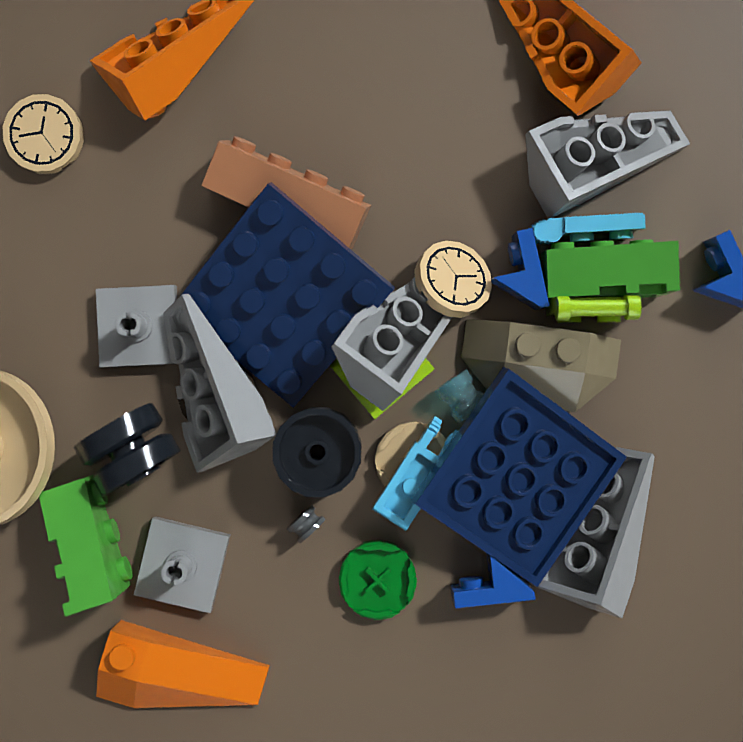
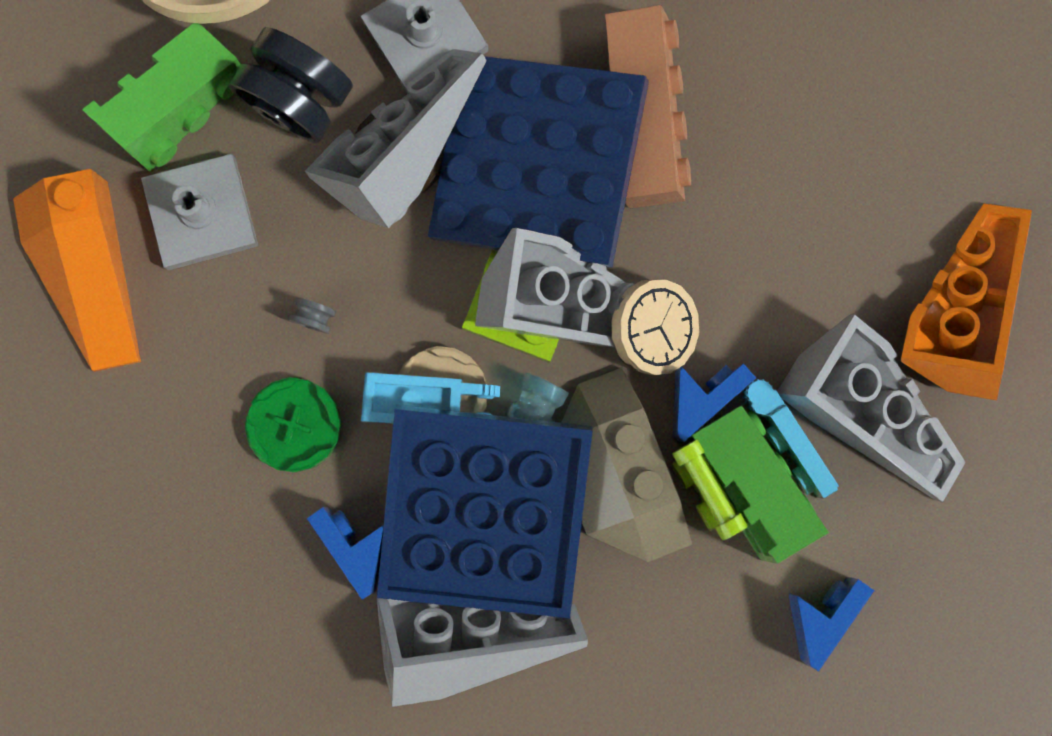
camera: 60 degrees right, 5 degrees down
black wheel [272,407,362,497] -> none

